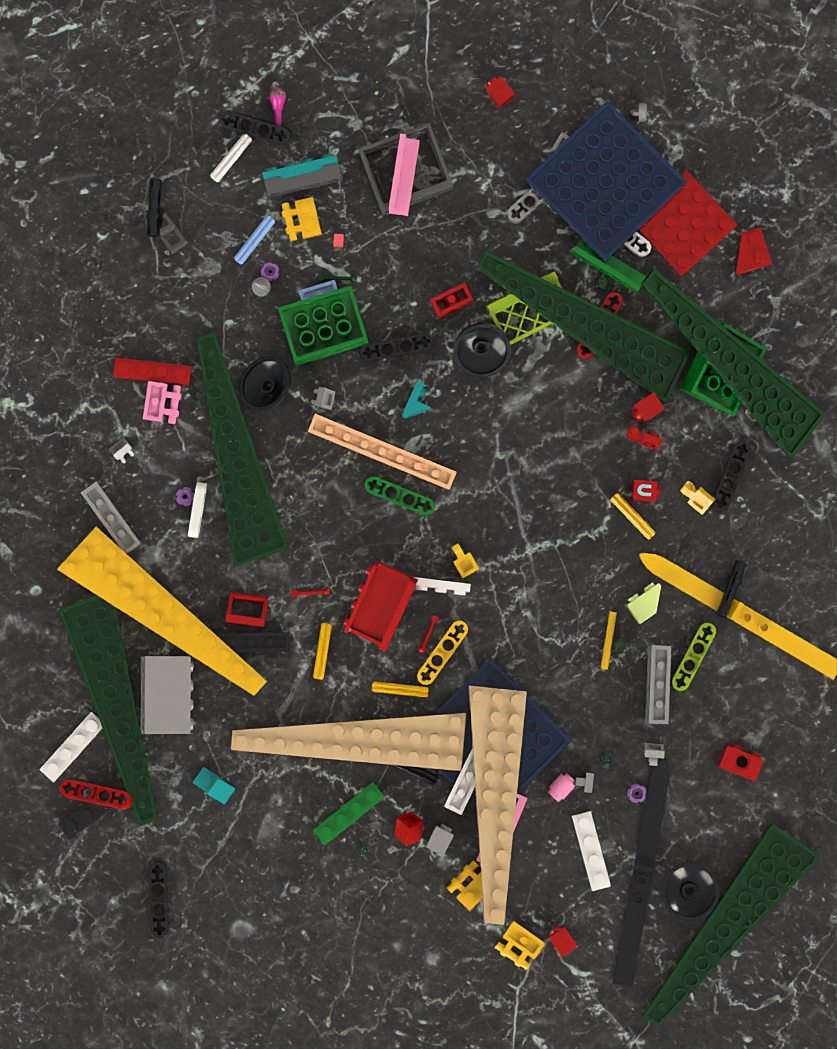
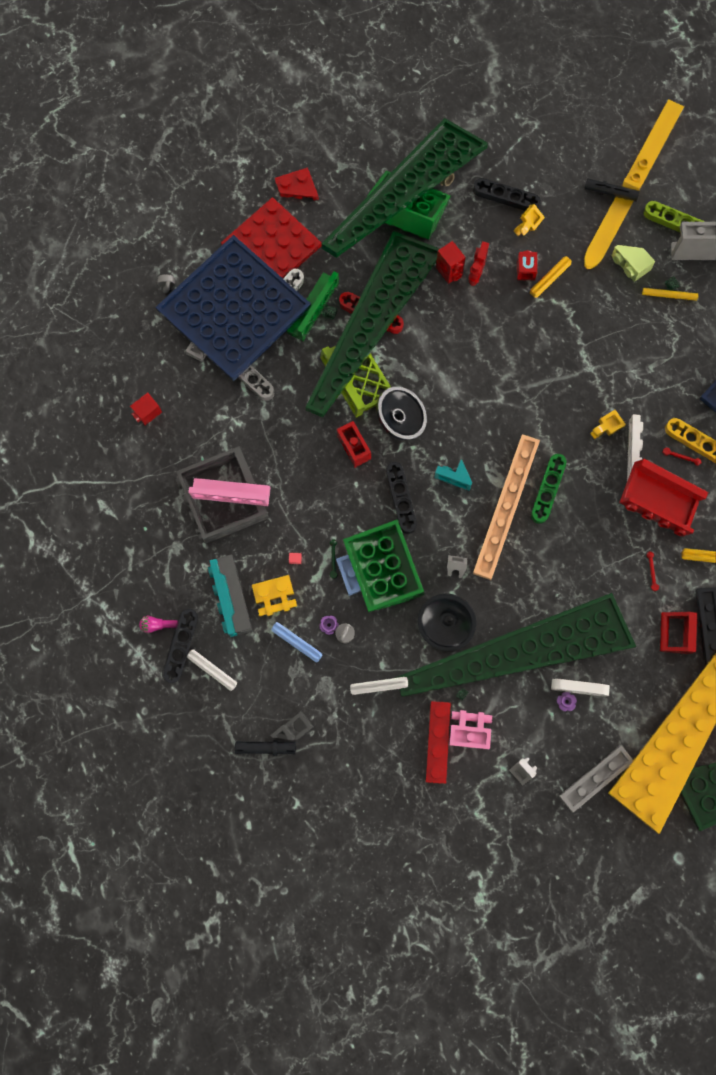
camera: 90 degrees left, 10 degrees down
none -> white axle [350,677,408,695]

